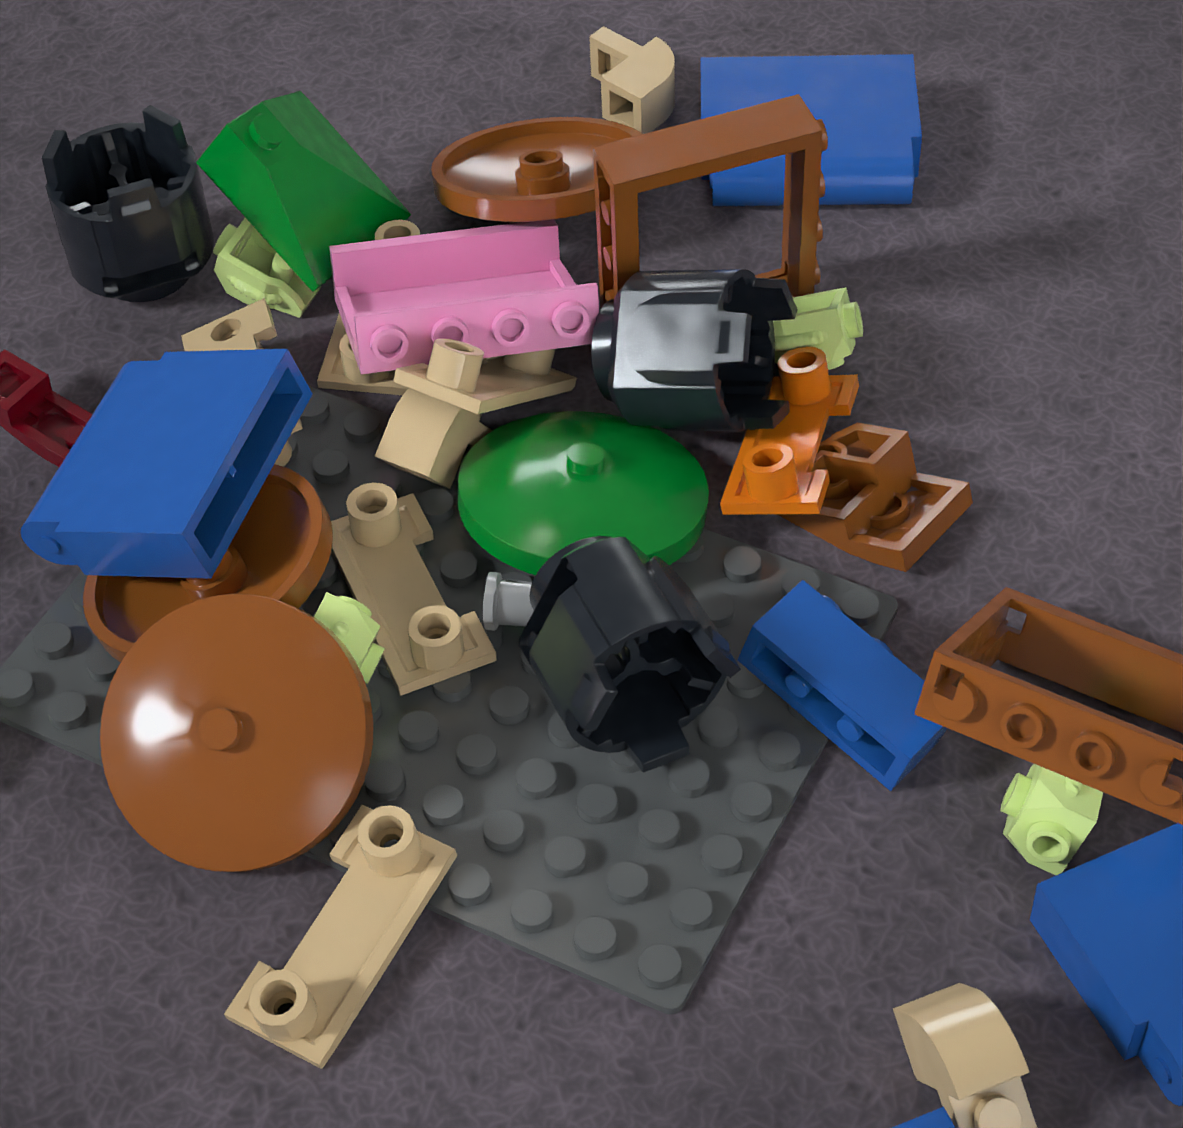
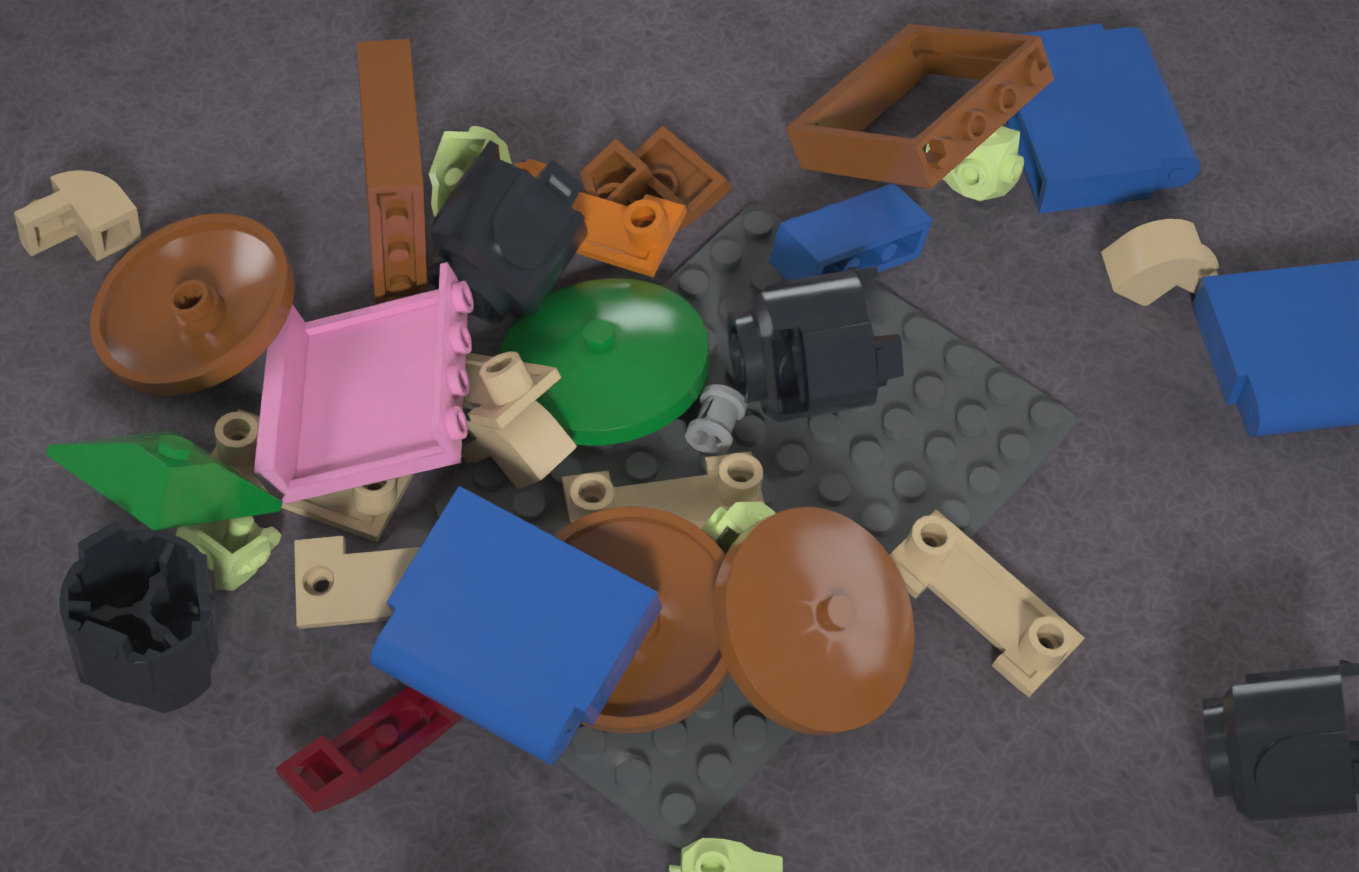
camera: 85 degrees left, 5 degrees up
blue piece [701,54,922,206] -> none

